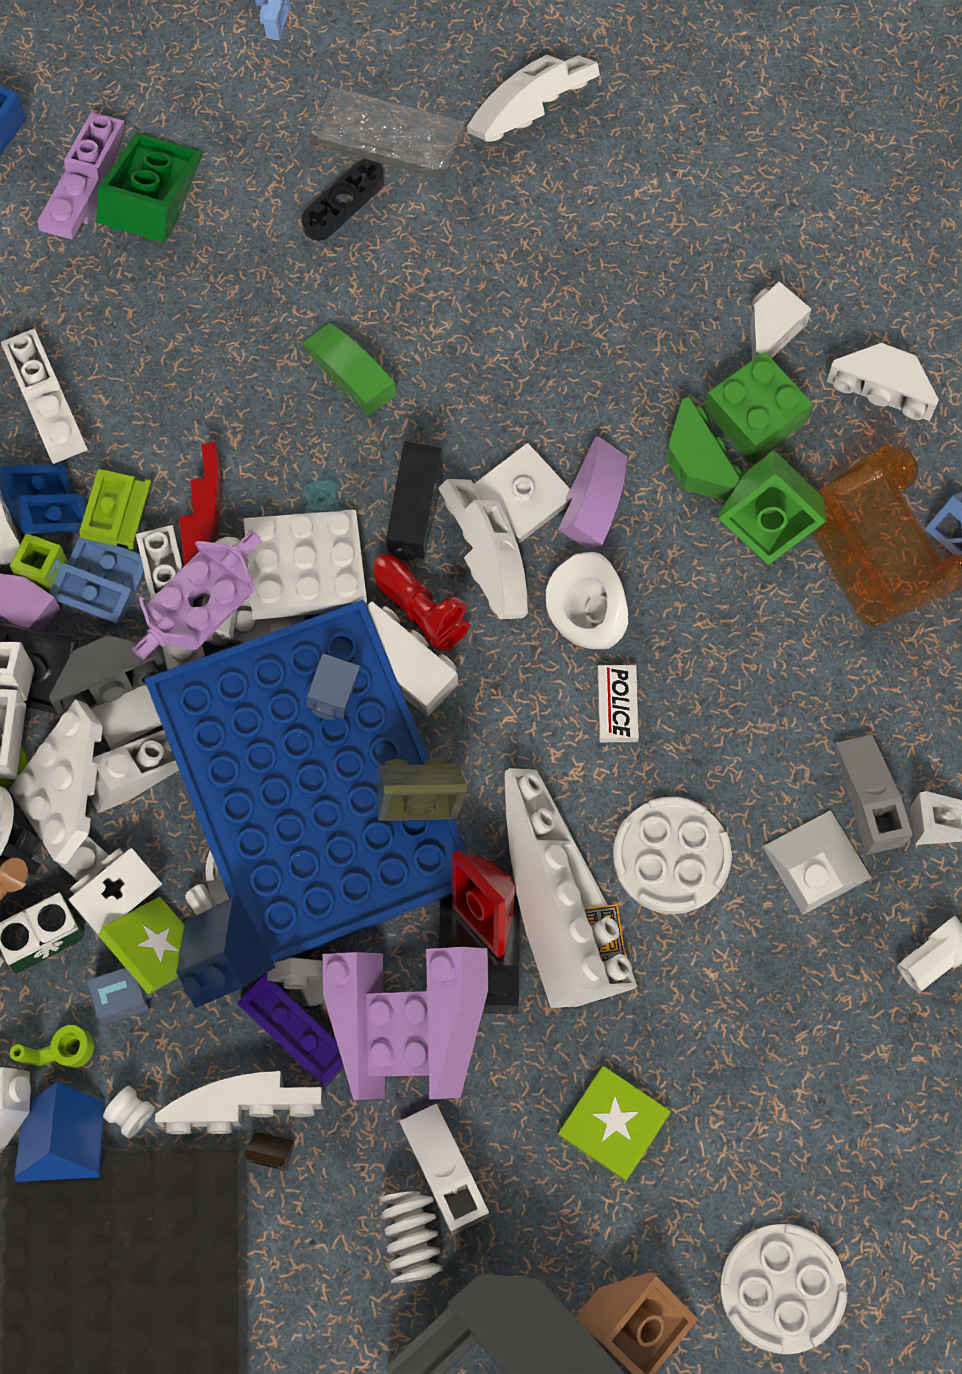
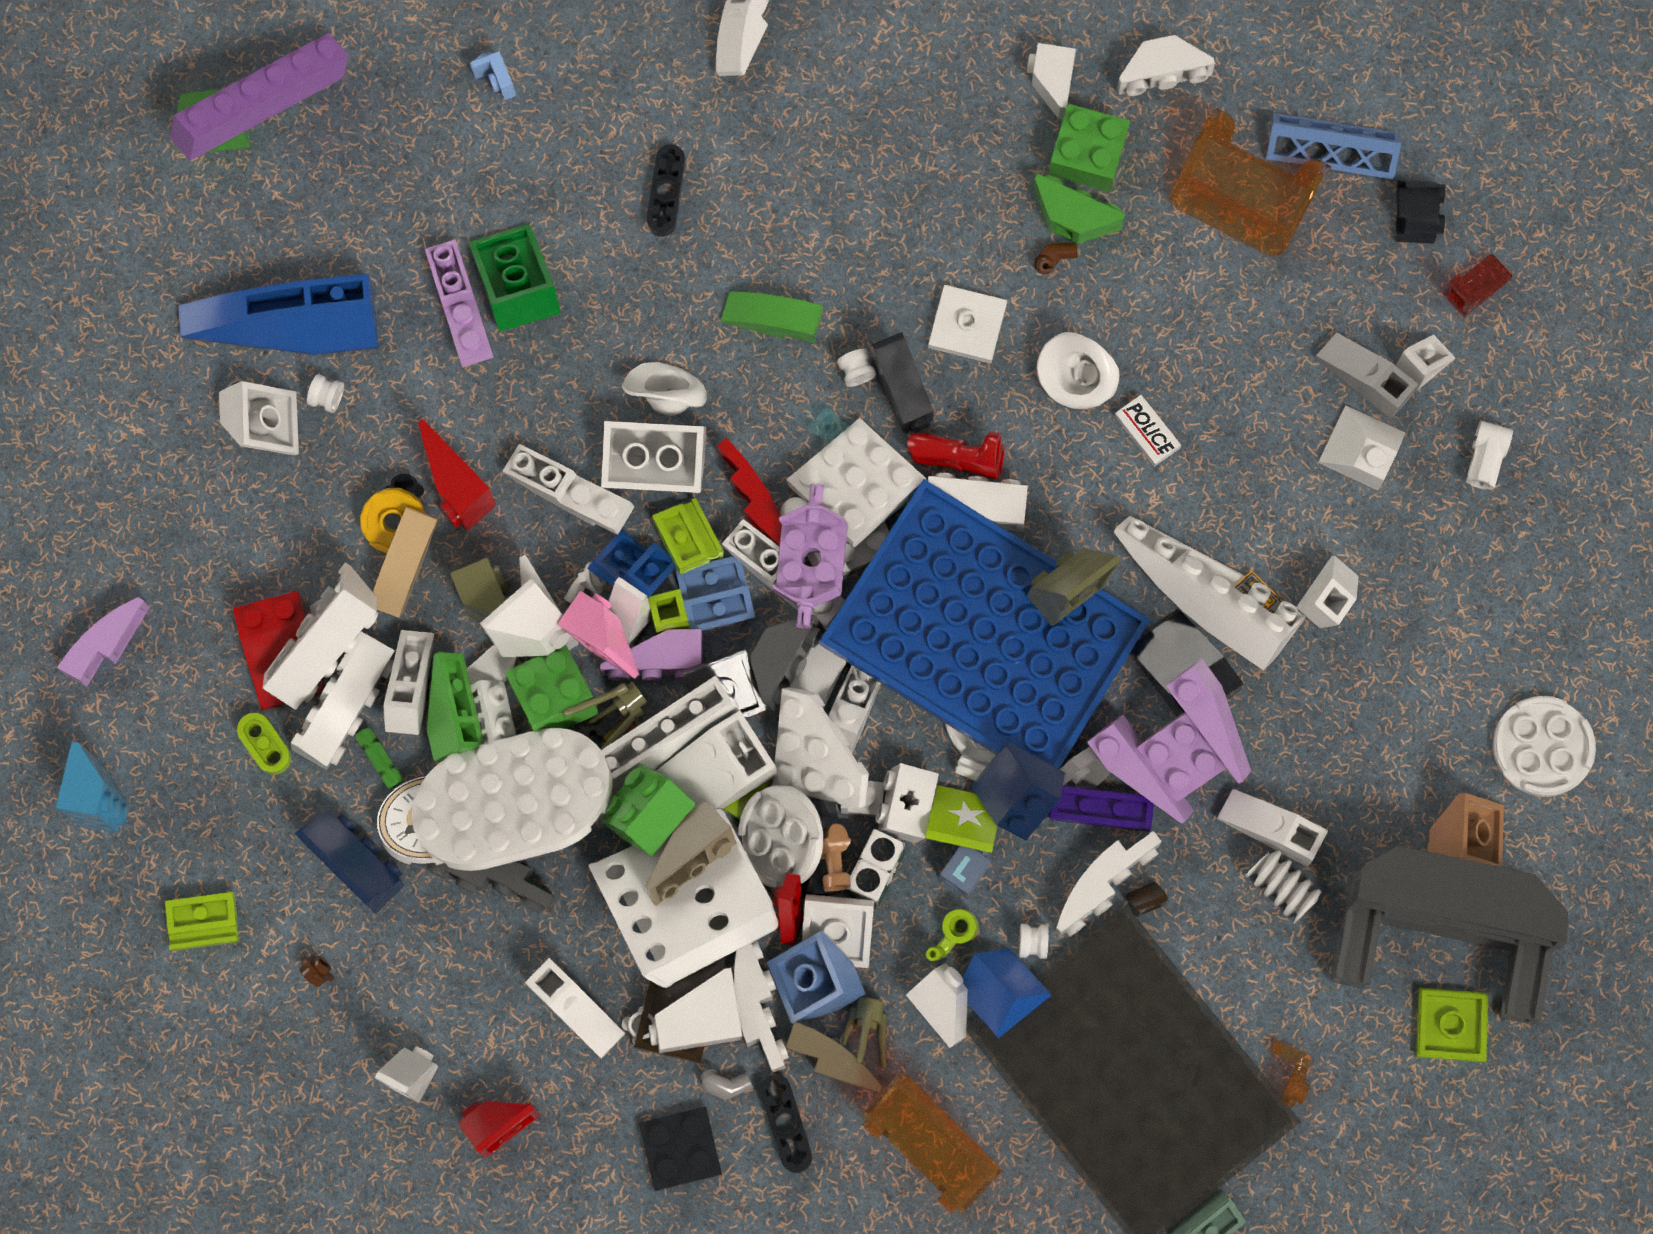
camera: 35 degrees left, 5 degrees up
sand blue brick [306,653,360,720] -> none
clear plate [309,87,466,180] -> none
white slope [438,479,528,619] -> none
red slope [452,850,516,958] -> none
lavender slope [558,436,627,549] -> none
lime tile [558,1066,671,1182] -> none
white tile [613,797,732,914] -> none
bright green slope [718,450,826,565] -> none
none -> white slope [601,421,706,493]
none -> white hat [622,362,707,416]
none -> white wheel [837,349,877,387]
none -> reddish brown arm [1034,242,1077,274]
none -> white slope [1296,556,1359,628]

